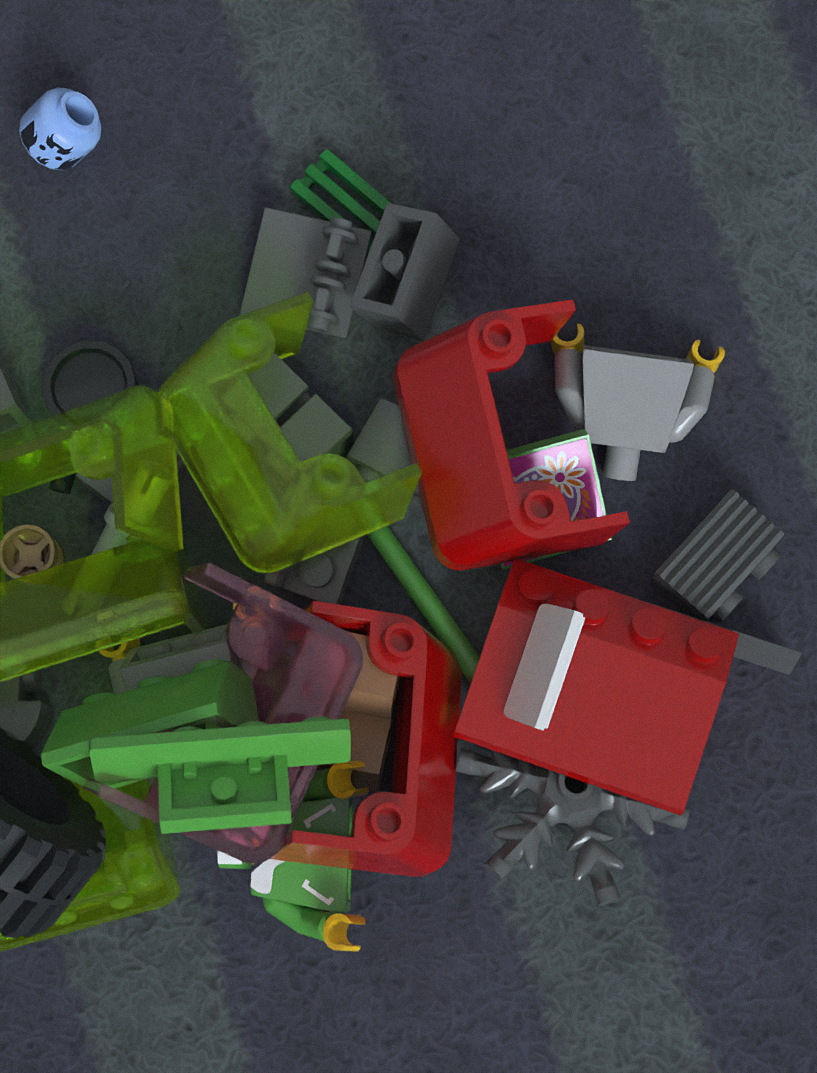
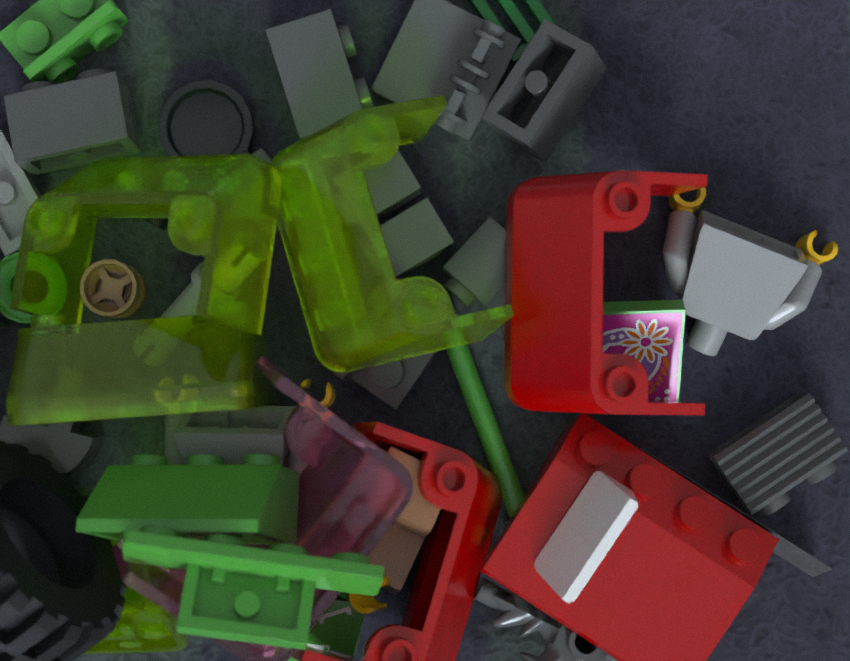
camera: 10 degrees right, 10 degrees up
none -> dark grey brick [265,9,374,147]

